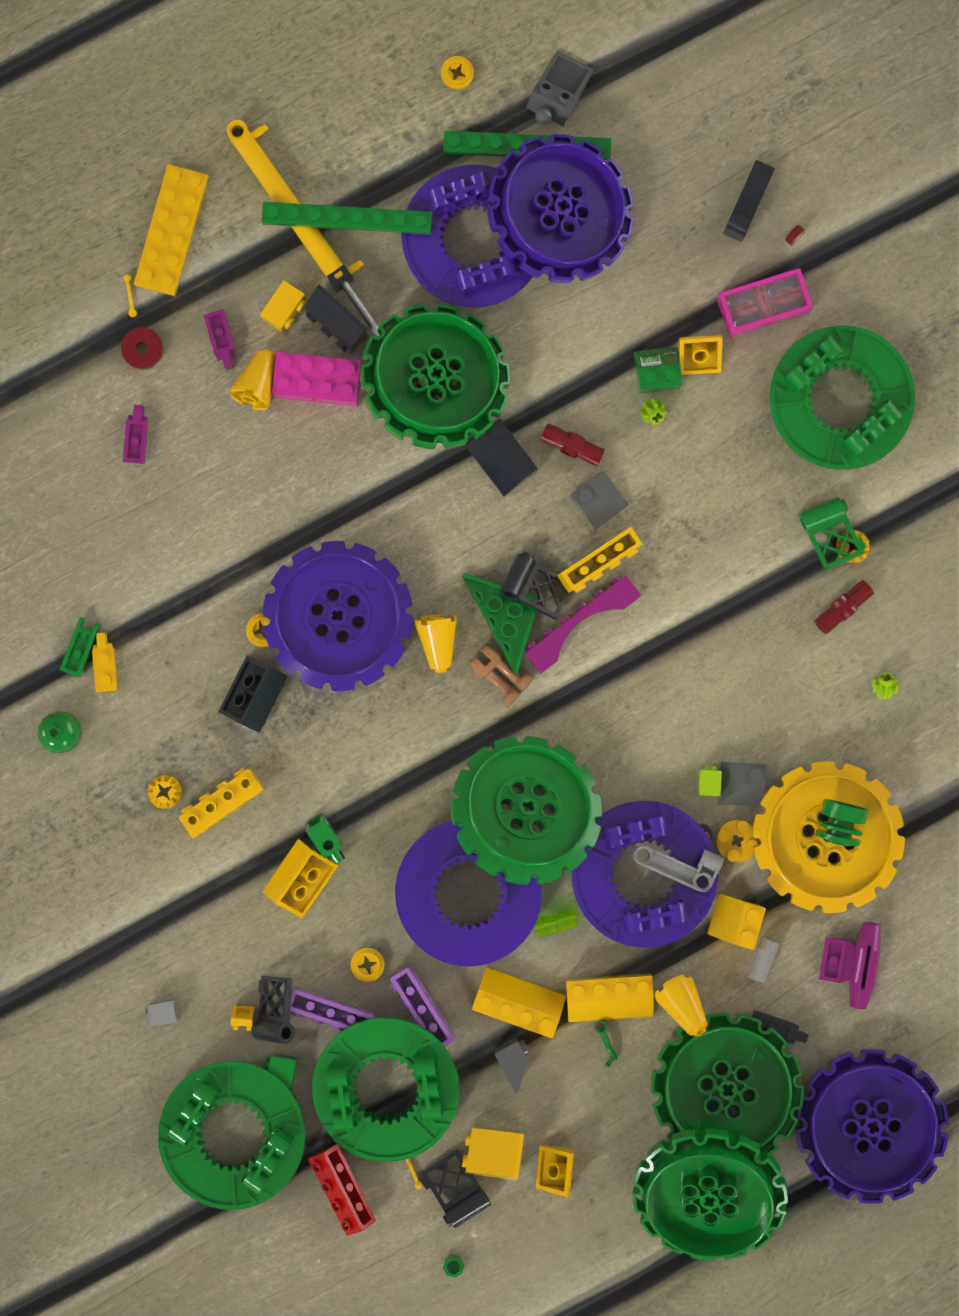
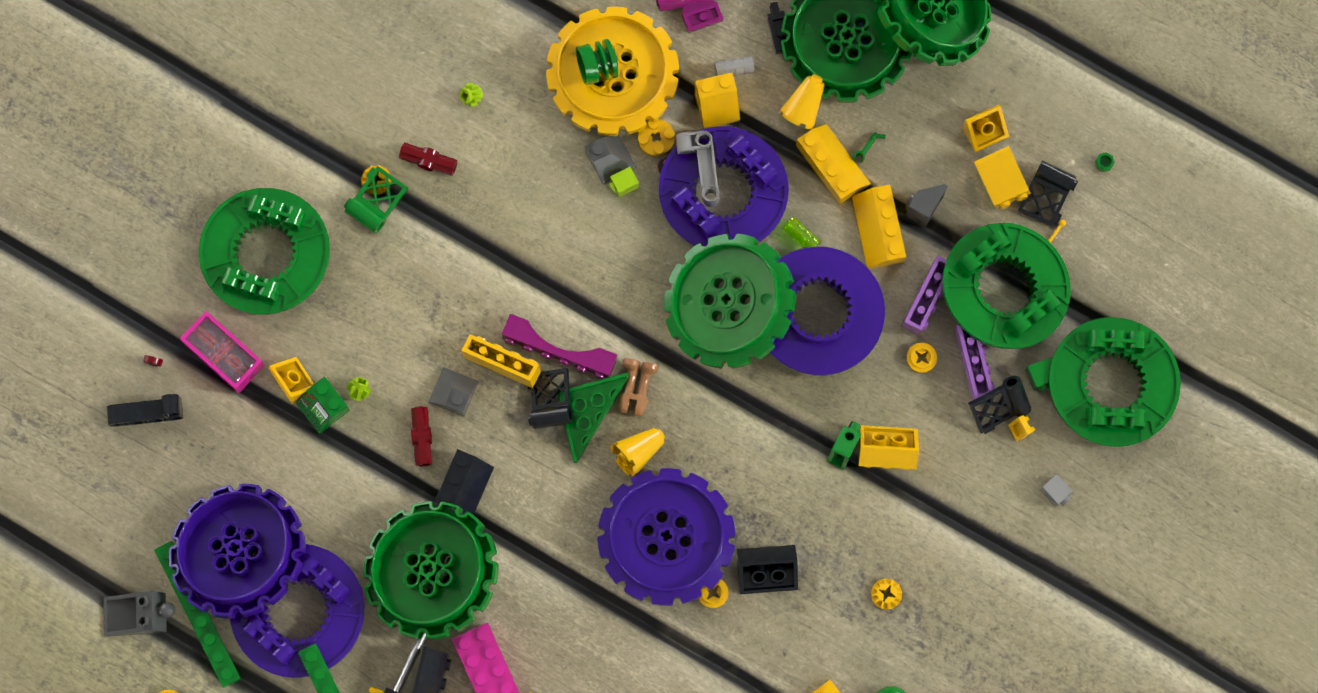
camera: 125 degrees left, 10 degrees down
yellow brick [178,768,265,838] -> none
red brick [308,1144,376,1236] -> none

